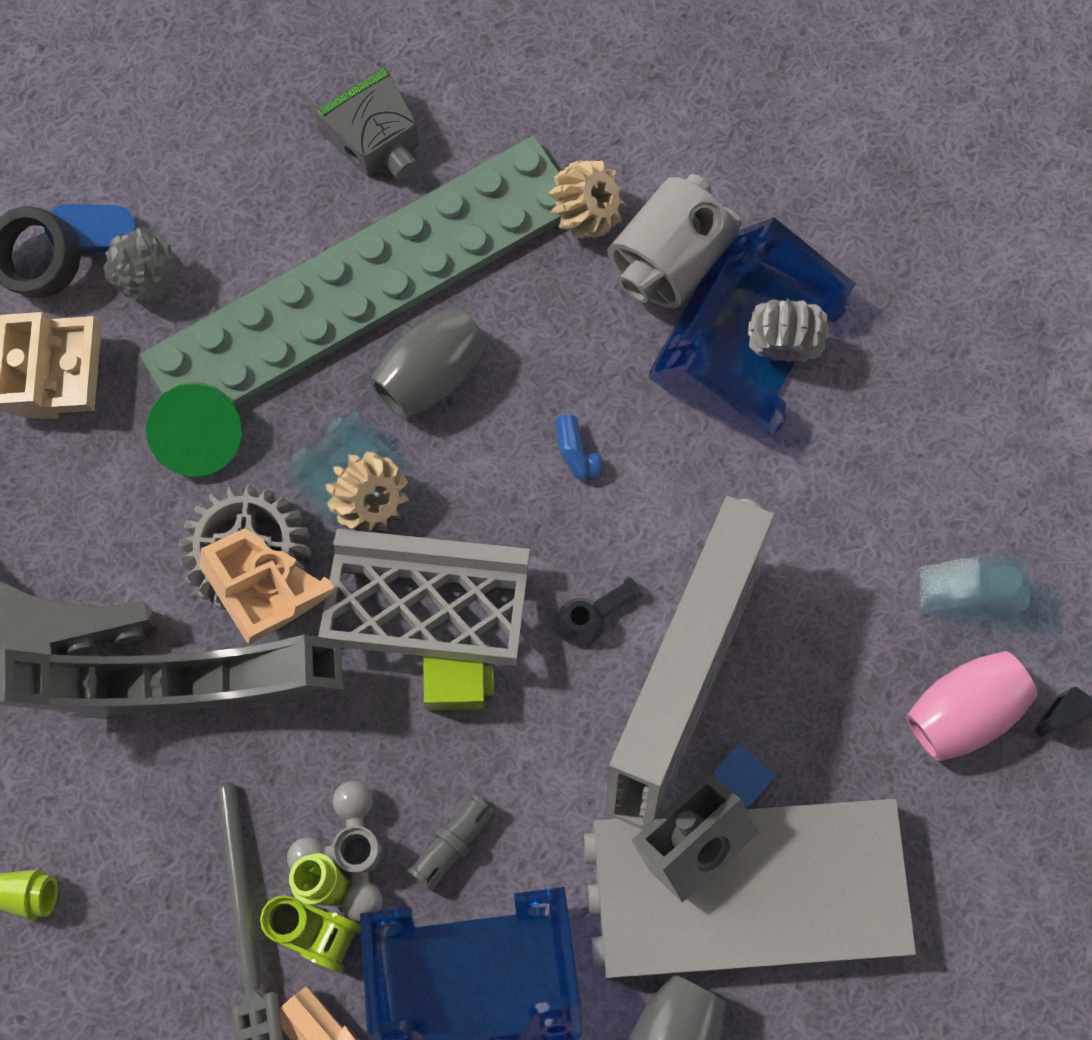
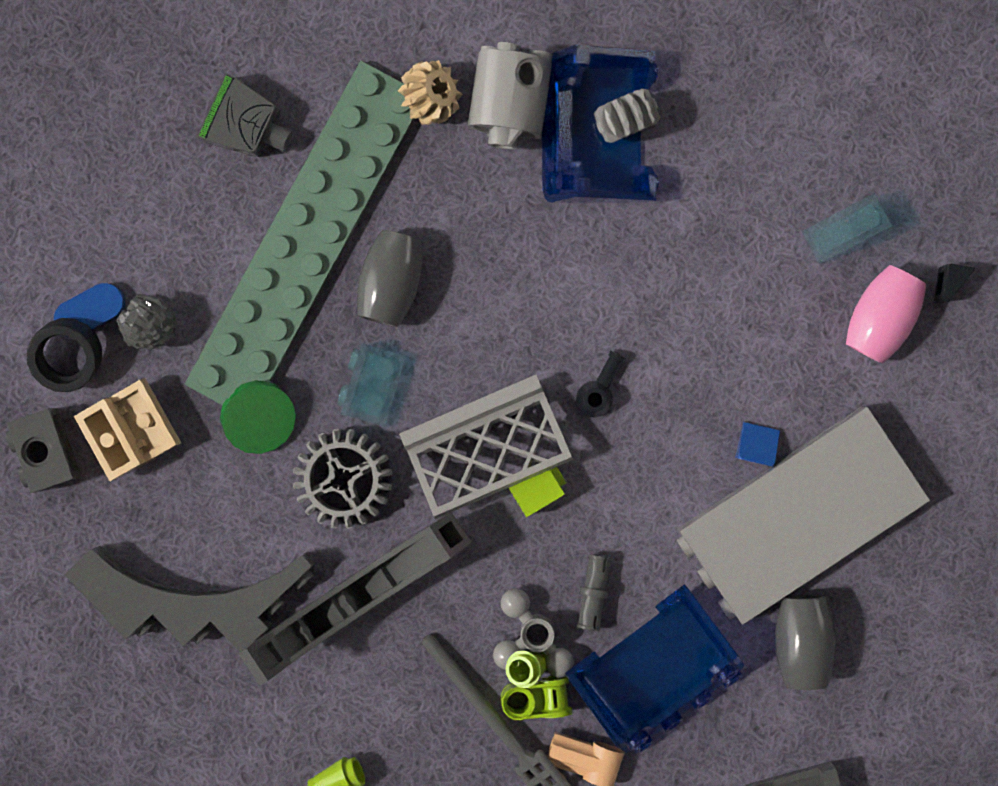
camera: 25 degrees left, 15 degrees up
light nougat slope [199,528,335,645] -> none
tan gear [325,451,409,532] -> none
blue arm [555,414,603,482] -> none
light grey brick [604,495,774,829] -> none
dark grey brick [631,771,758,903] -> none

